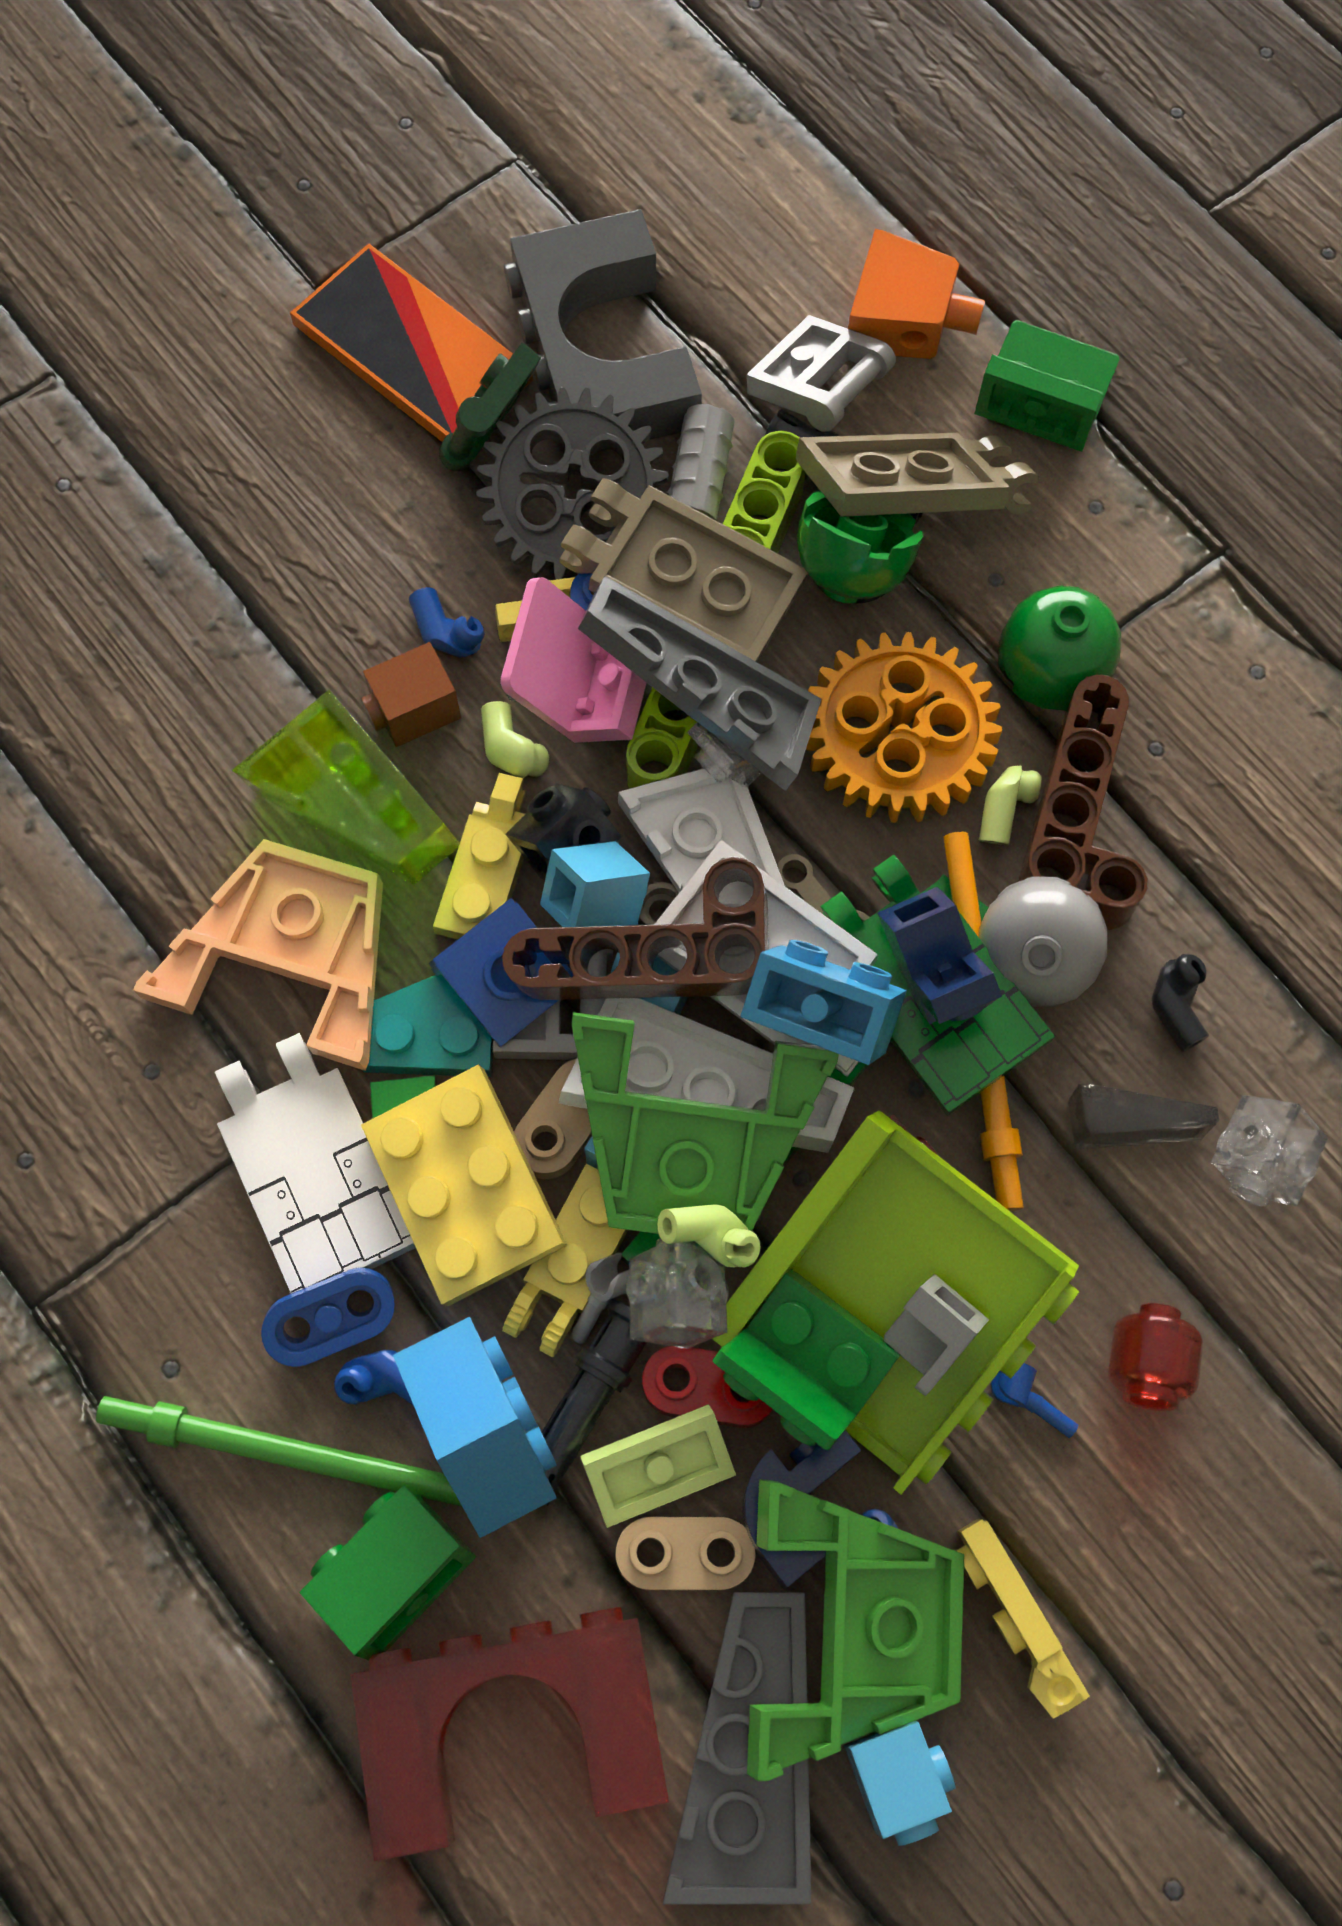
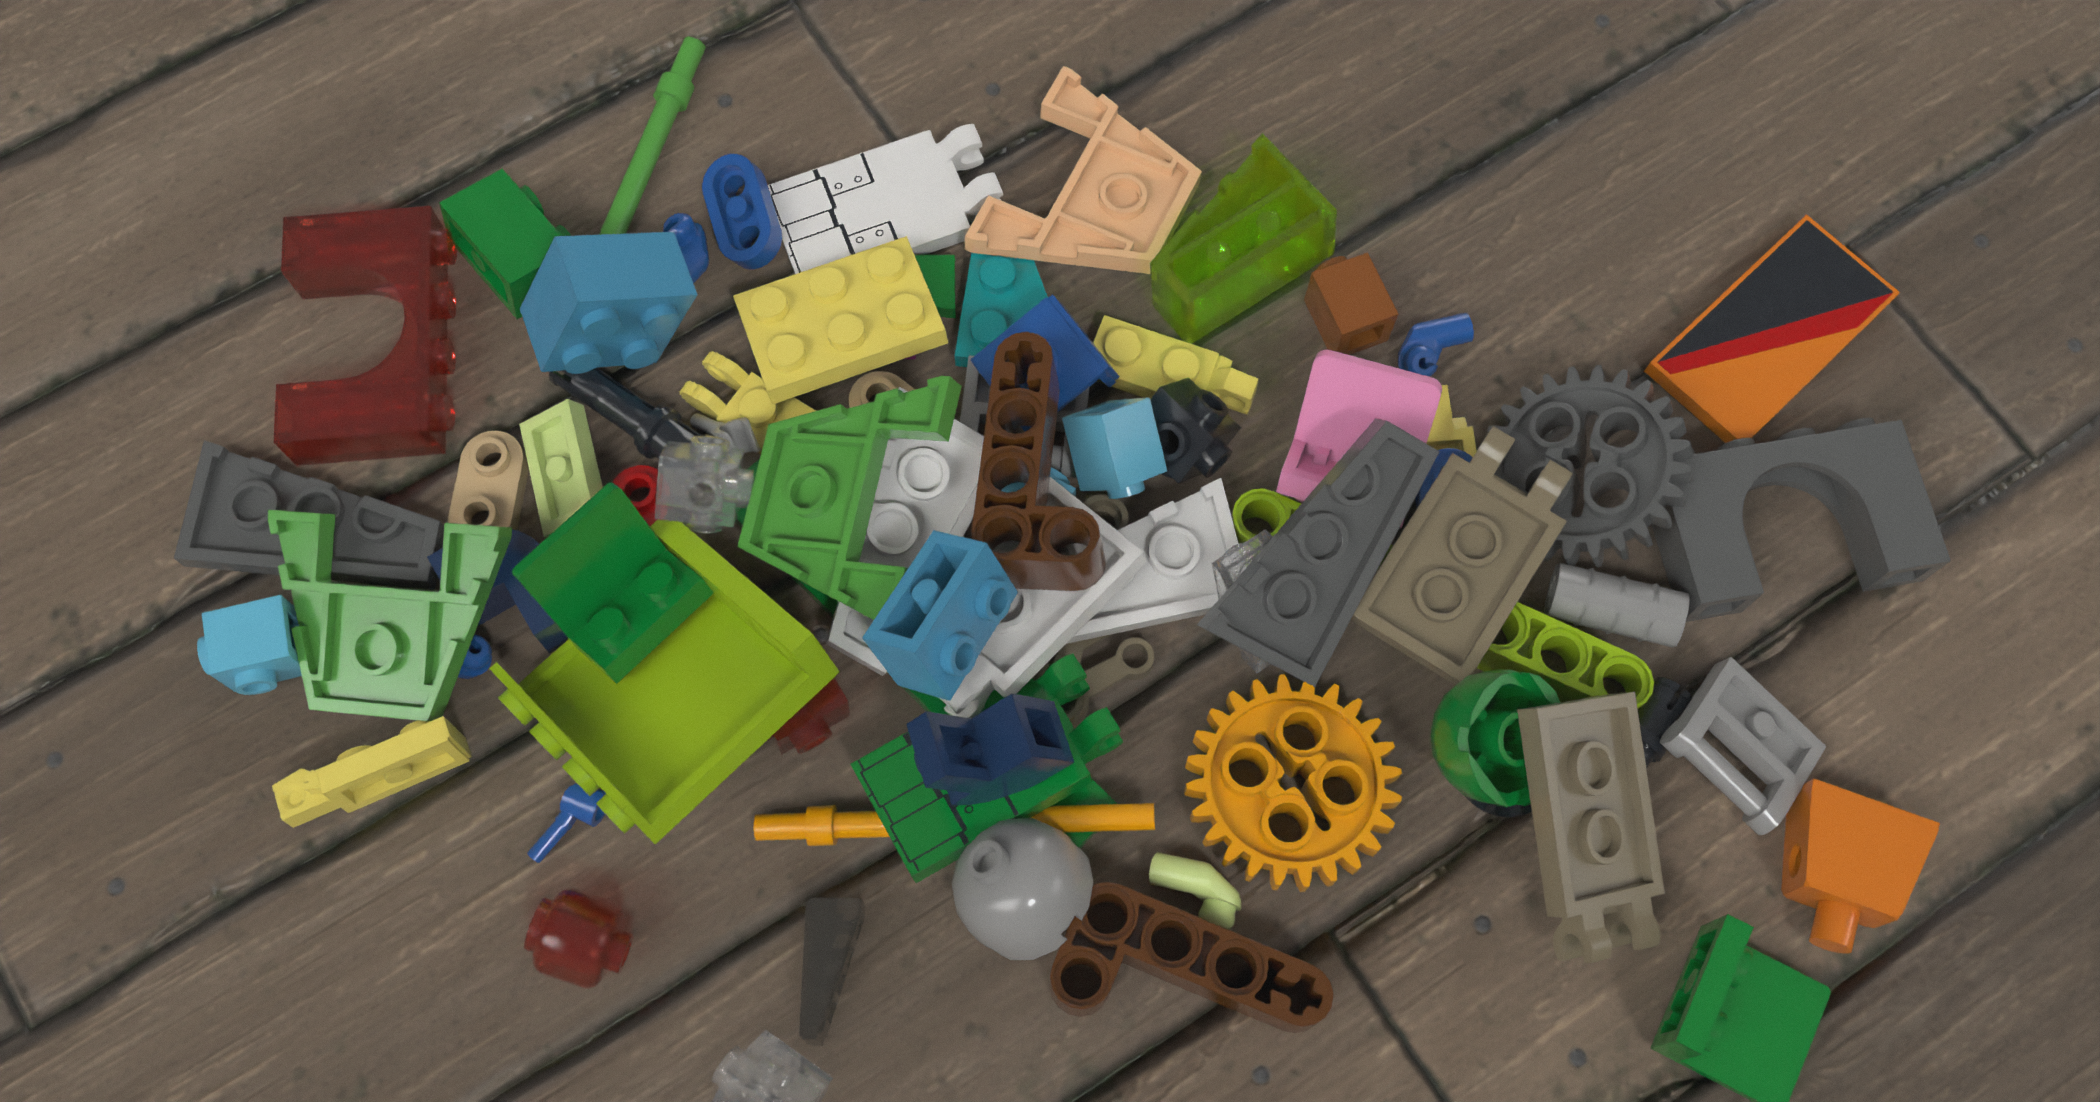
camera: 95 degrees right, 0 degrees up
dark green plate [439,342,542,471] -> none
yellowish green arm [481,701,549,778] -> none
yellowish green arm [657,1205,761,1268] -> none
light grey panel [884,1274,989,1397] -> none
green cylinder [998,586,1121,711] -> none
black arm [1152,954,1209,1052] -> none

